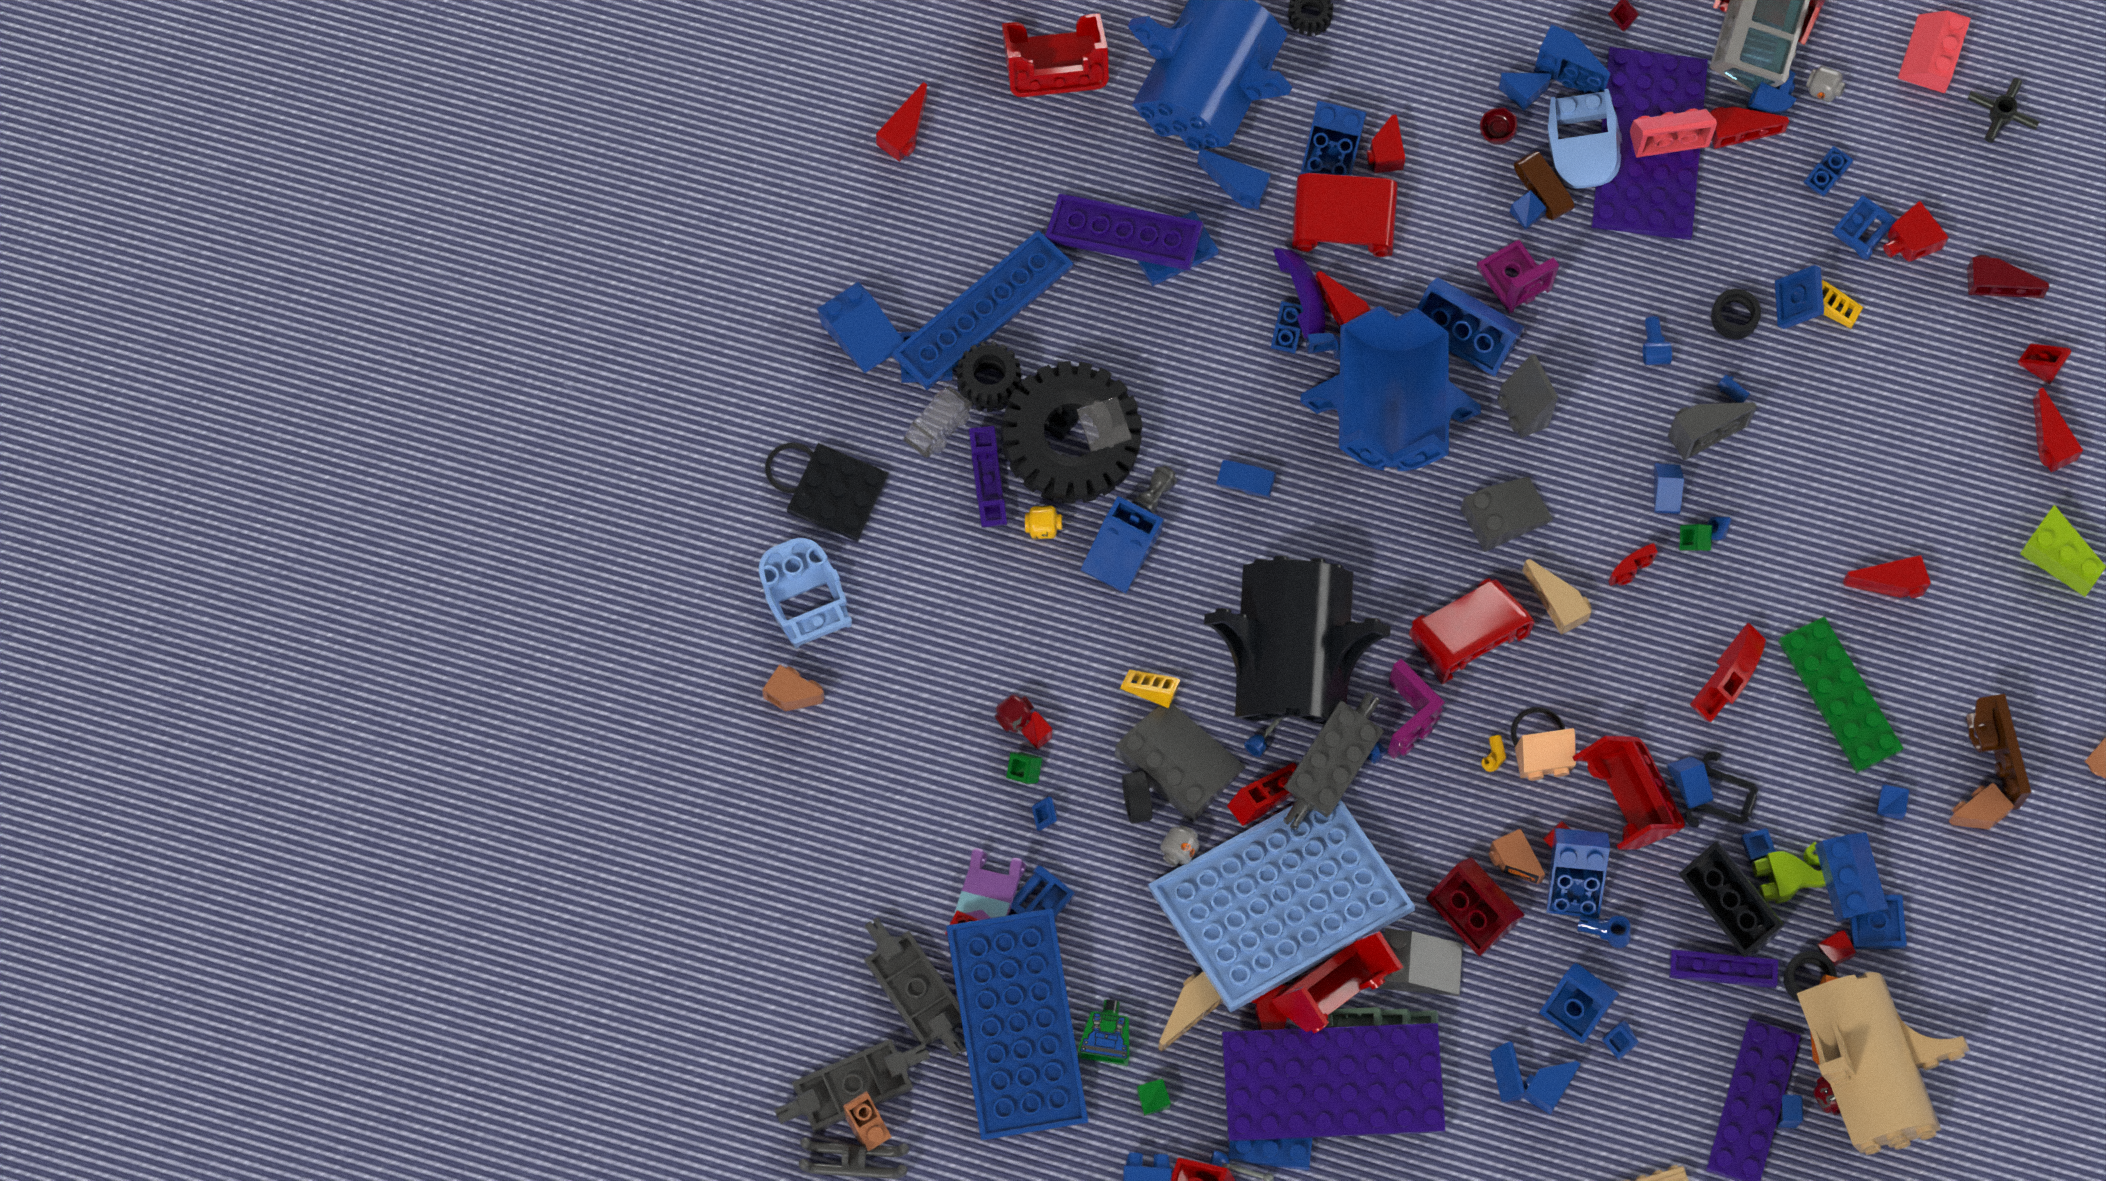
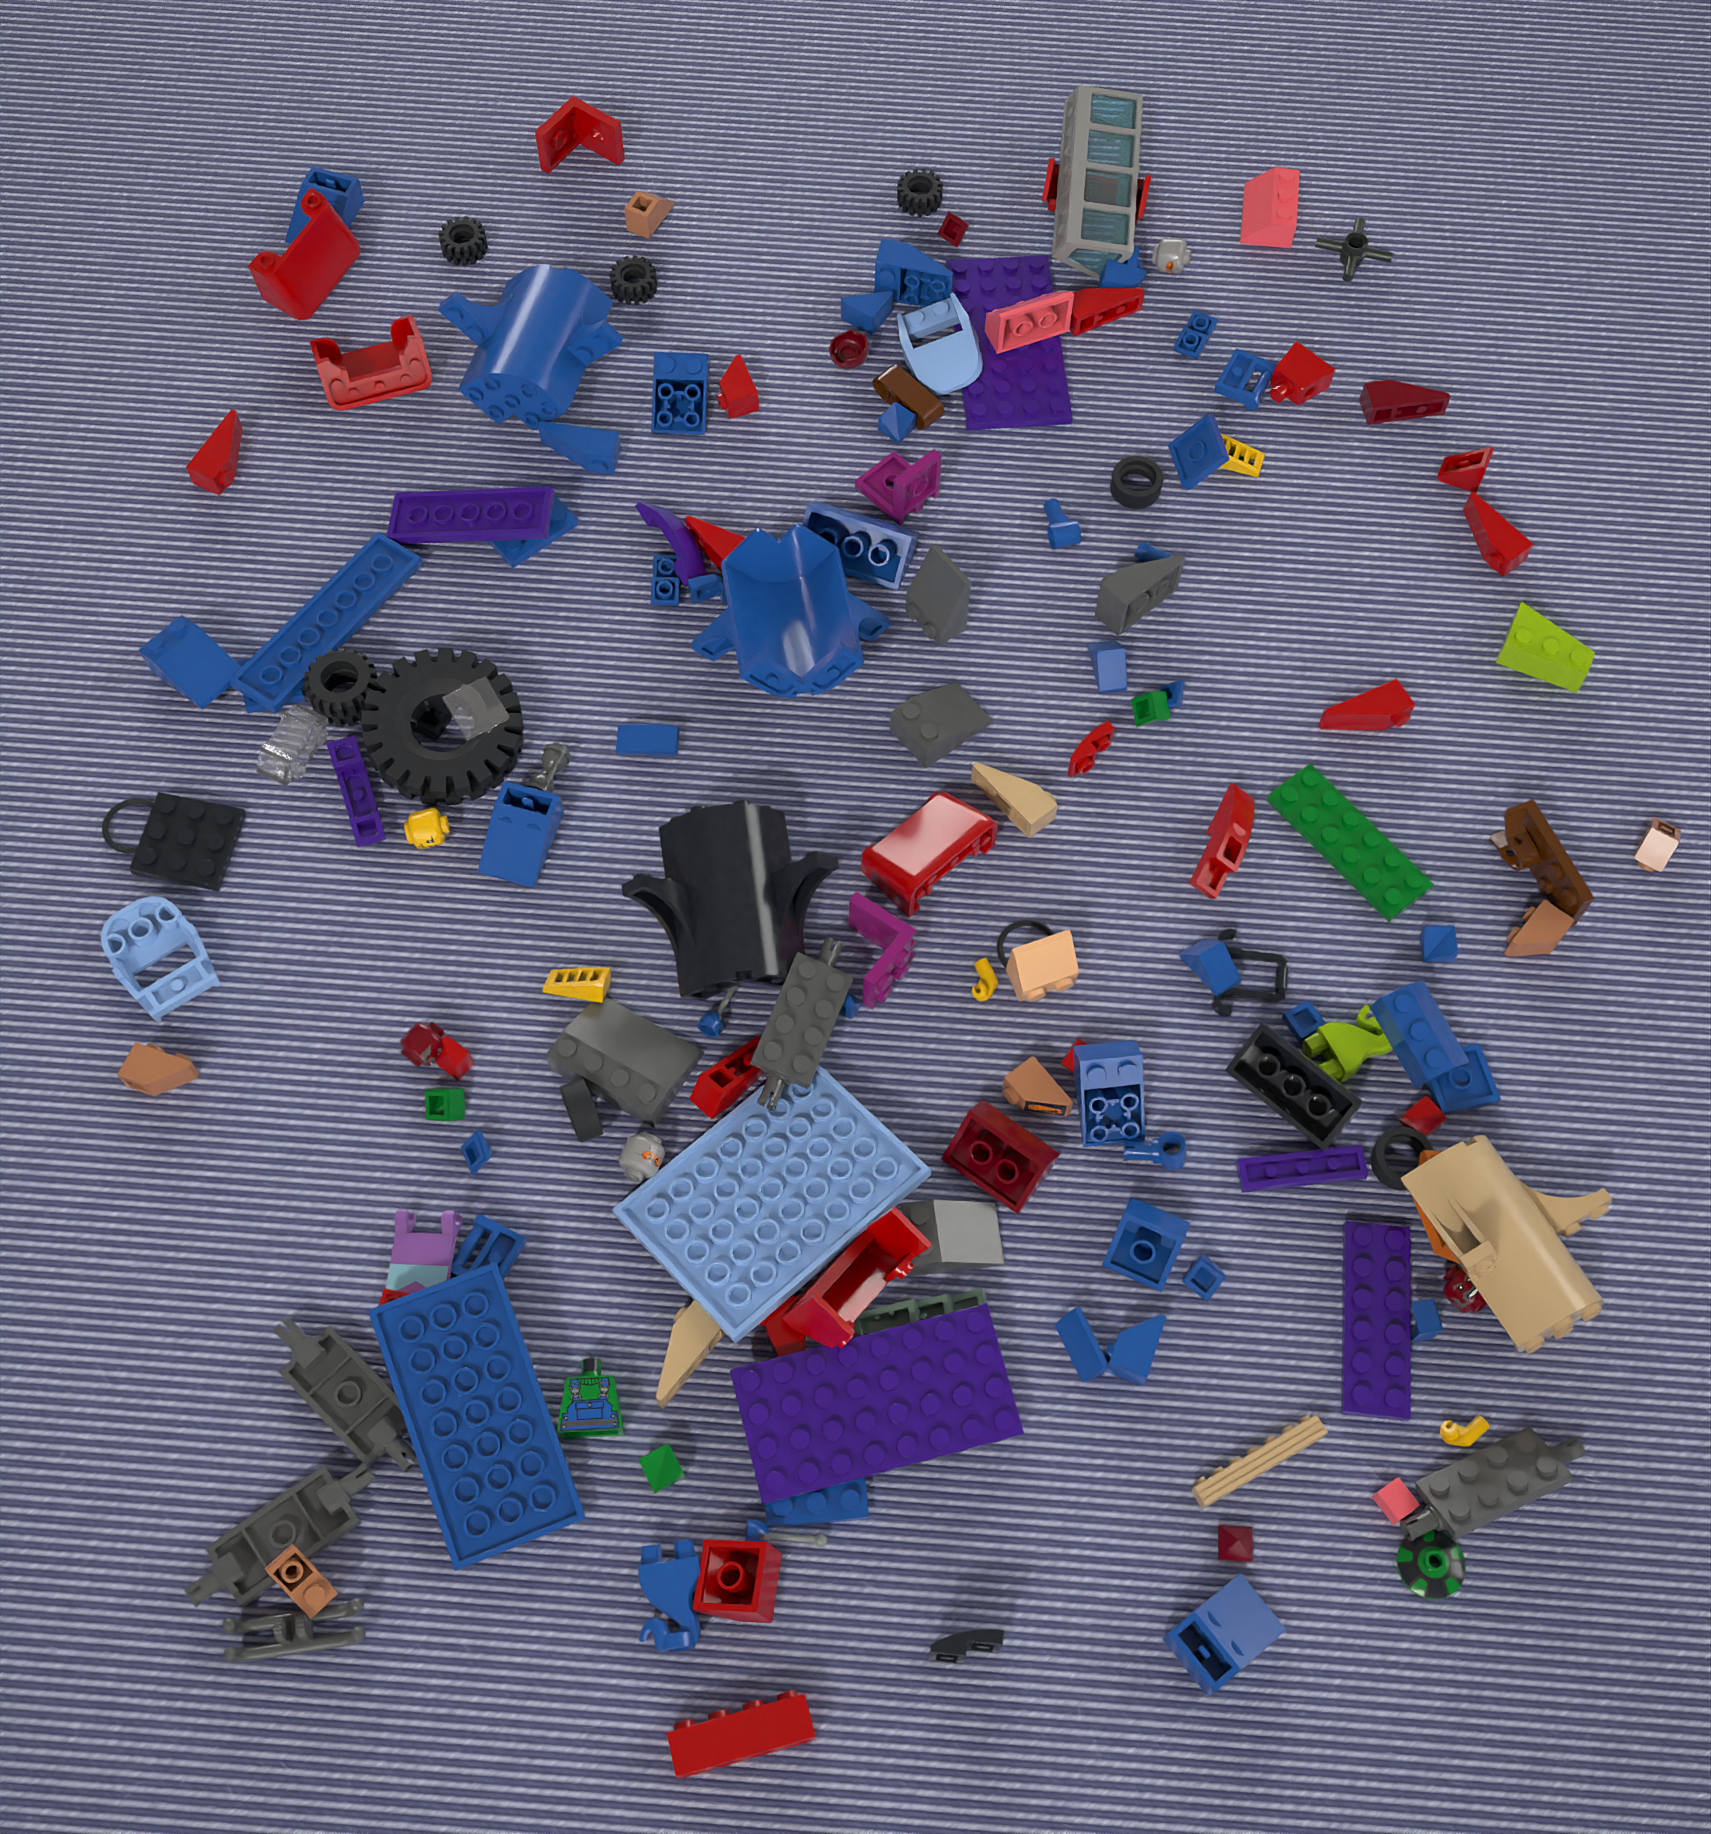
camera: 10 degrees left, 5 degrees down
red windscreen [1292,173,1398,257] -> none
red windscreen [1572,736,1685,850] -> none

